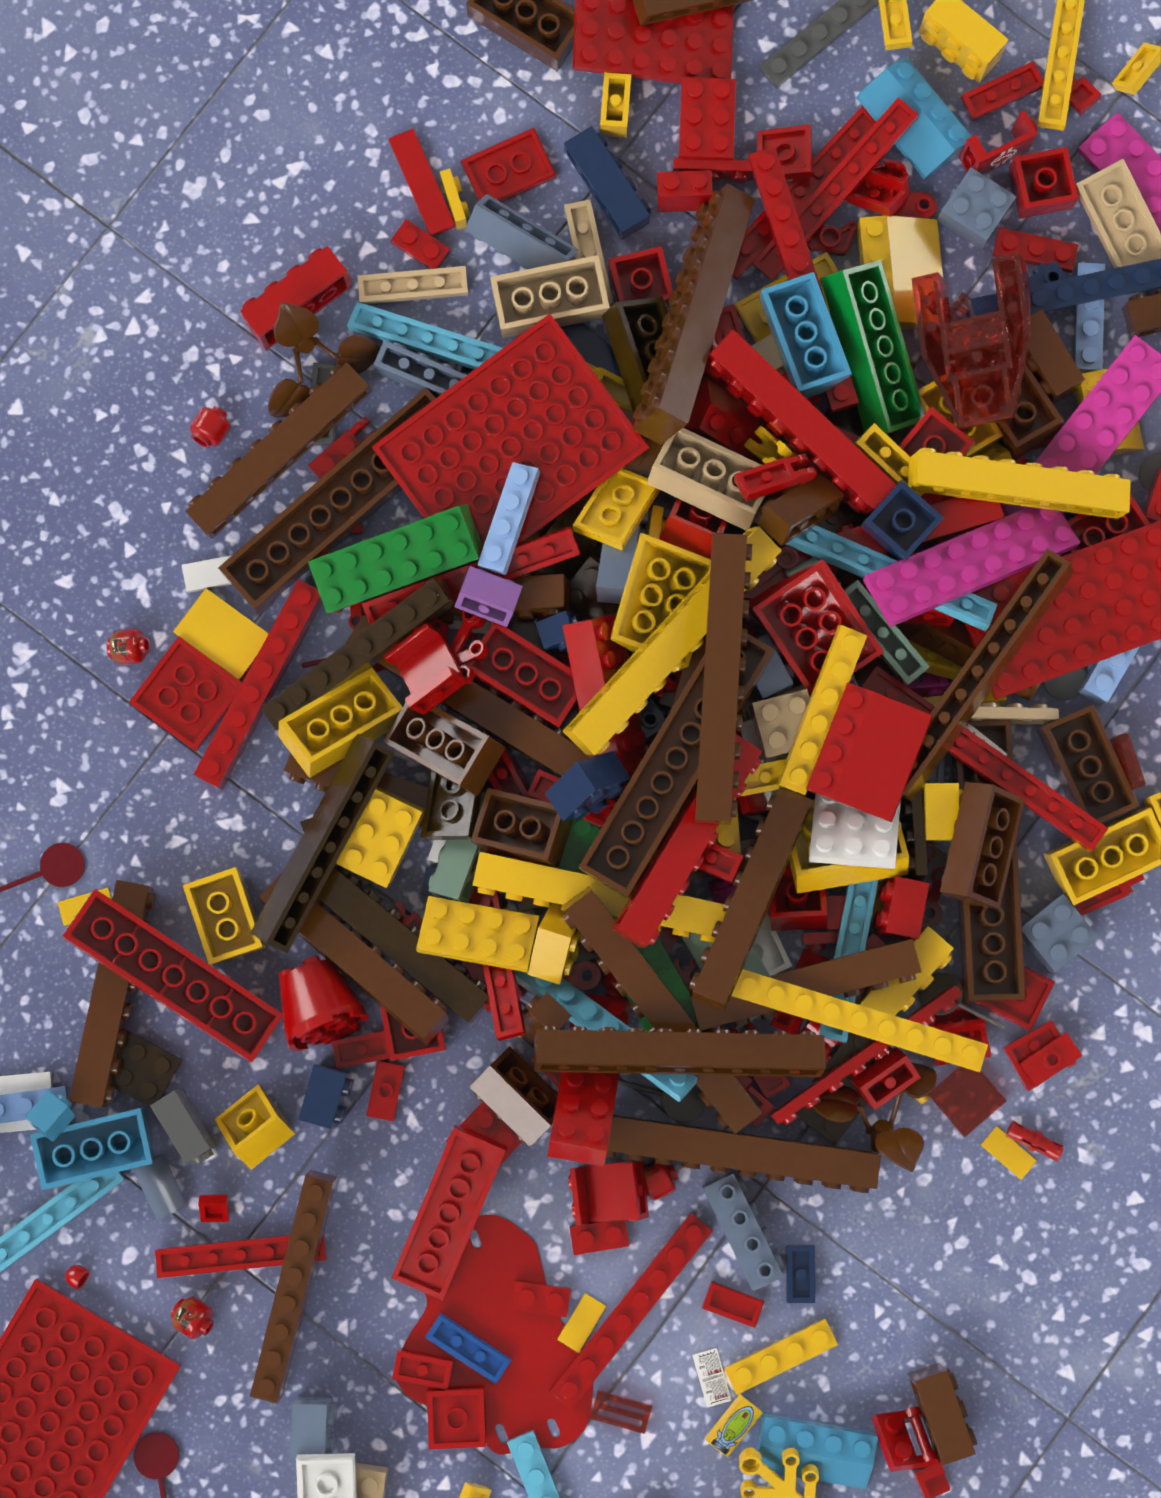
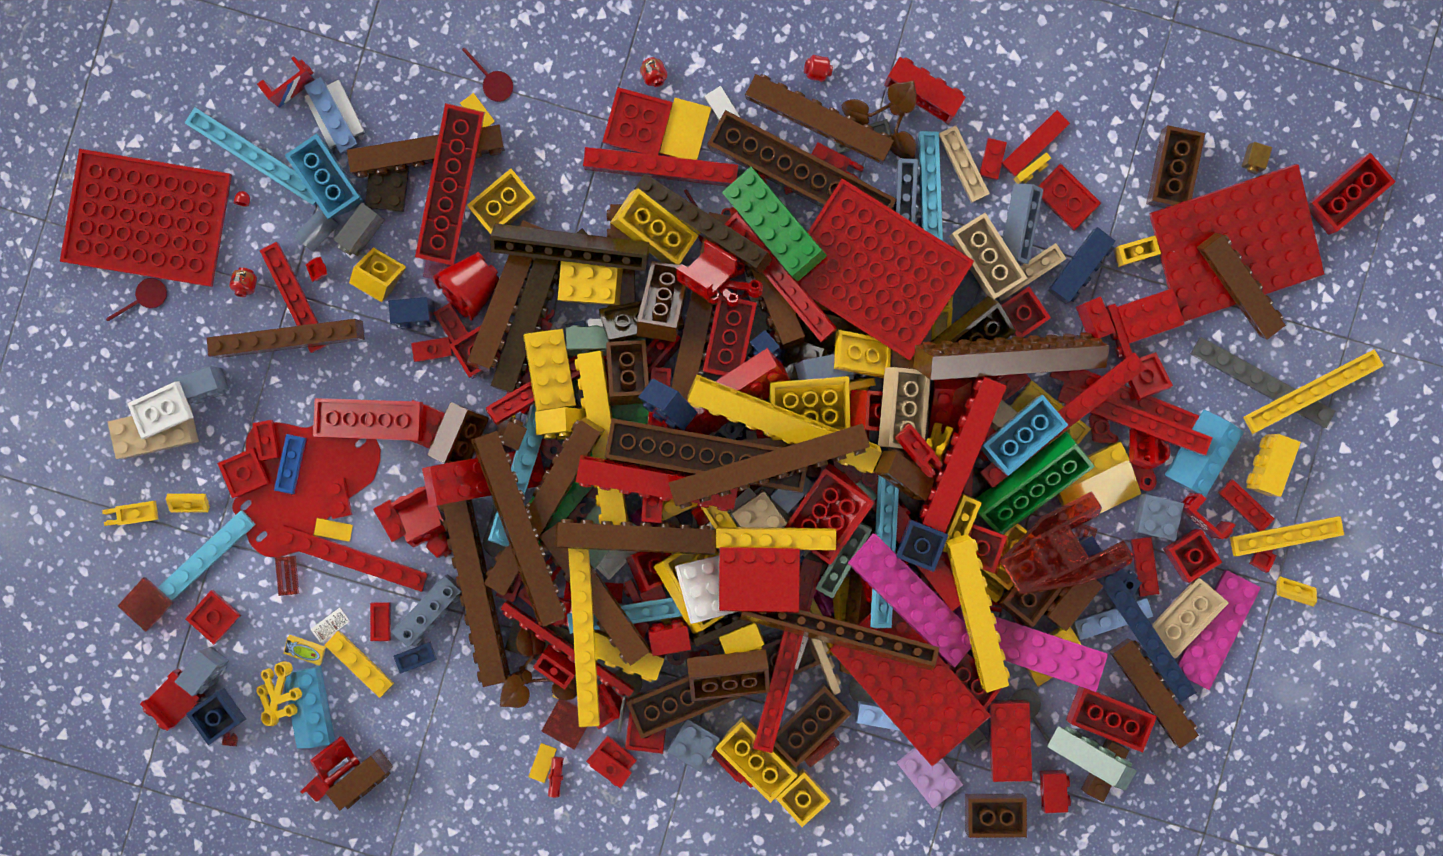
camera: 75 degrees right, 5 degrees up
dark azure brick [25,1091,75,1142] -> none
medium lavender brick [454,566,523,627] -> none
light blue plate [477,462,541,575] -> none
none -> clear pink plate [423,260,446,279]

